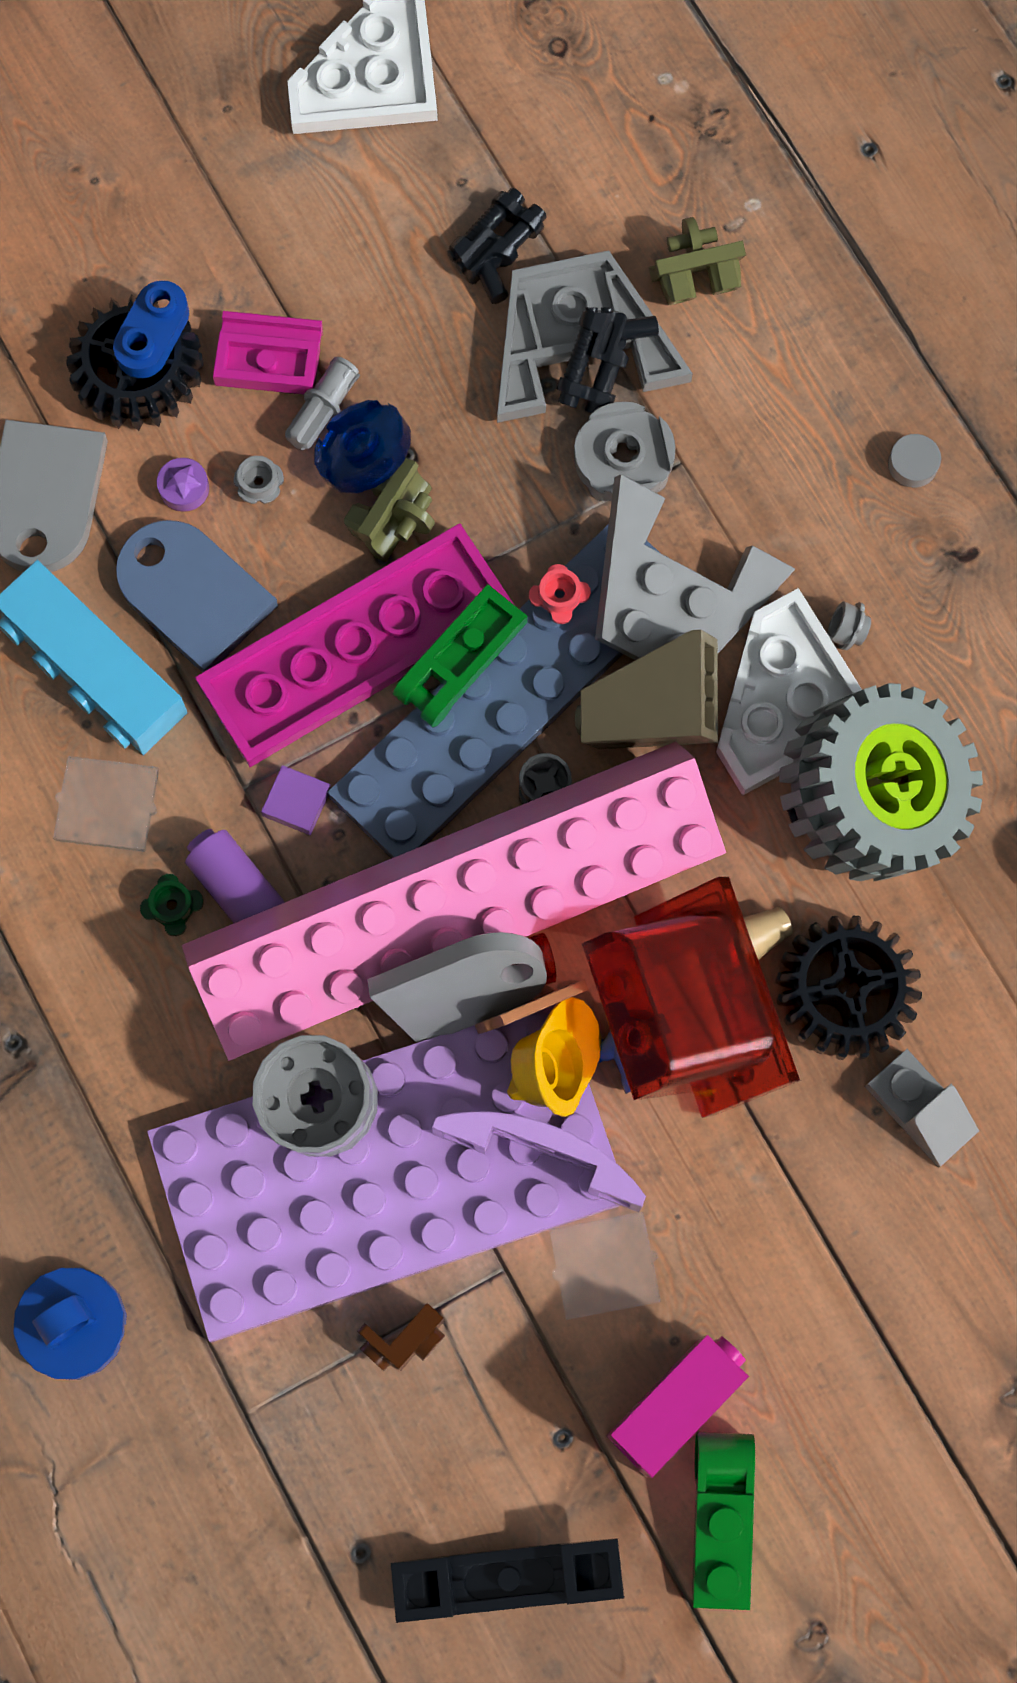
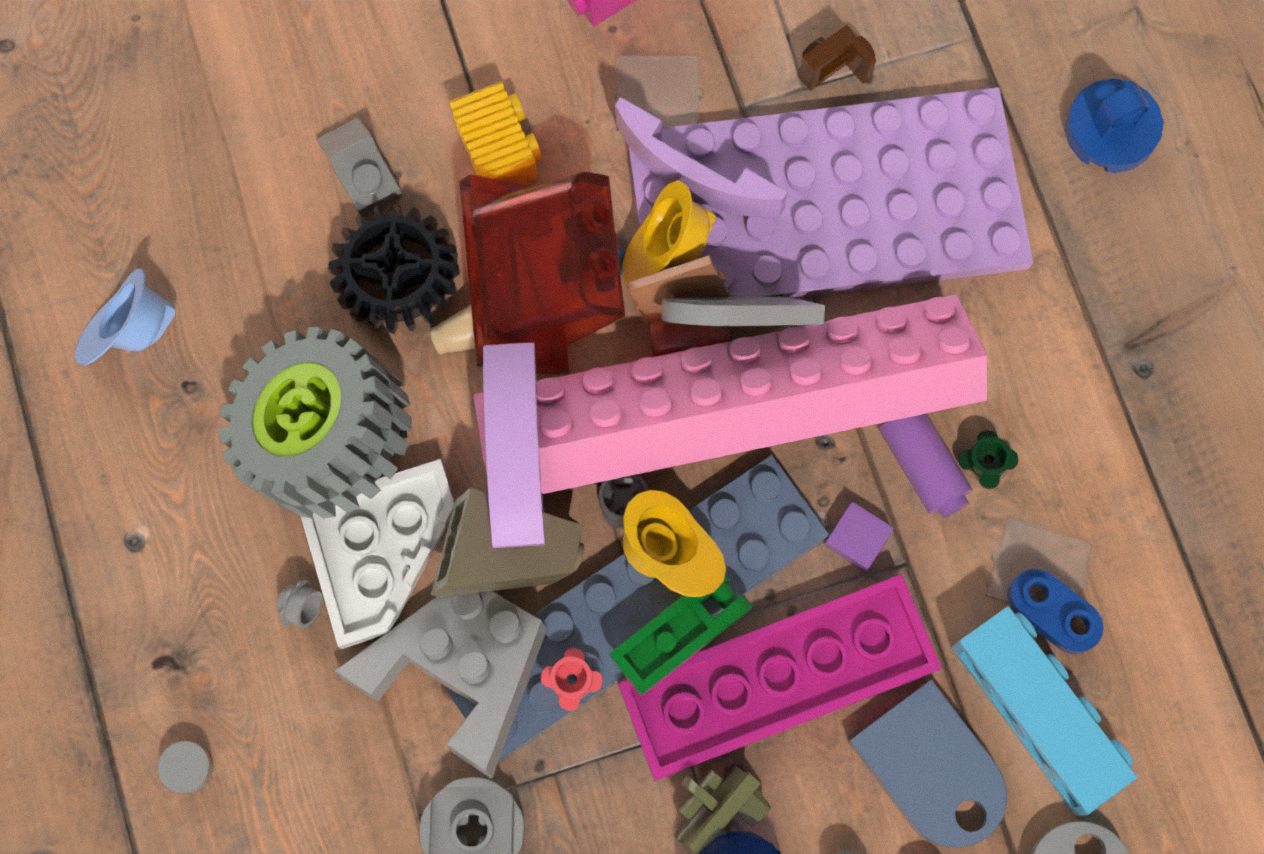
camera: 165 degrees left, 0 degrees up
light grey wheel [252,1035,378,1157] -> none
none -> yellow brick [448,81,543,198]
none -> lavender slope [483,342,545,548]
none -> yellow piece [623,490,726,597]
none -> blue plate [1007,569,1104,654]

